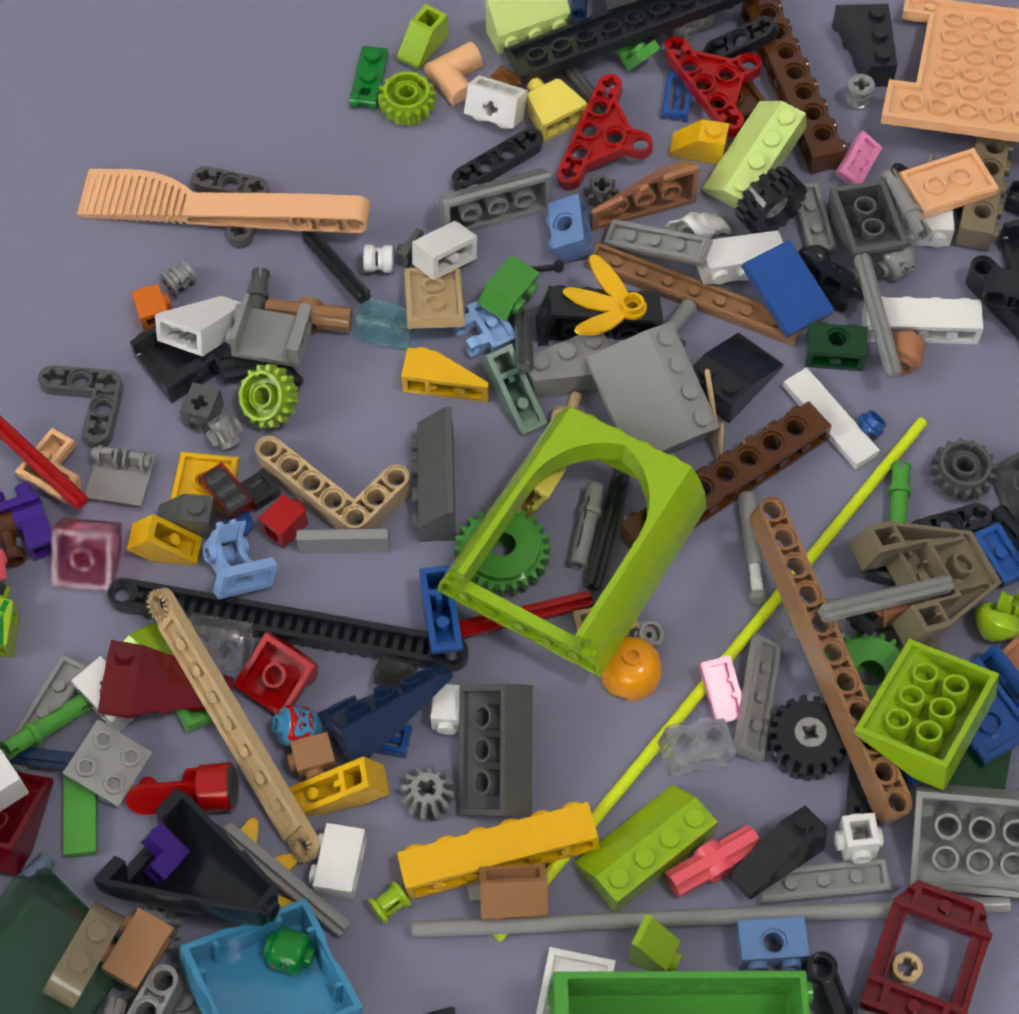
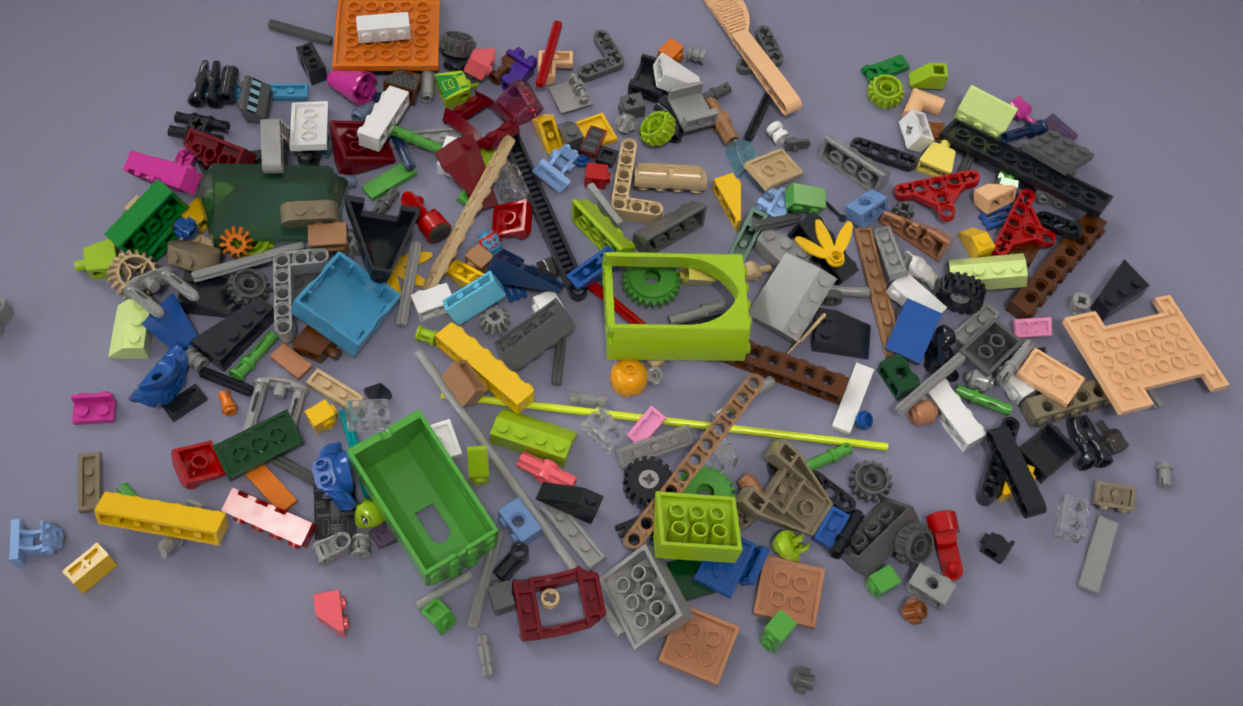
camera: 50 degrees right, 0 degrees up
light grey hinge [62,719,153,807] -> none
dark purple piece [141,823,190,885] -> none
green head [263,927,316,976] -> none
white brick [412,220,477,280] -> none
light grey axle [818,575,955,622] -> none
white brick [834,813,883,864] -> none
black plate [846,611,884,636] -> none
none -> dark grey pin [370,187,400,214]
none -> dark red wedge [442,90,520,151]
none -> medium azure brick [443,270,506,326]
none -> dark grey axle [551,336,567,386]
none -> light grey axle [569,391,607,407]
none -> lime slope [571,199,636,269]
none -> tan container [634,162,707,193]
none -> bright green pin [954,384,1013,416]
none -> light nougat slope [973,183,1017,214]

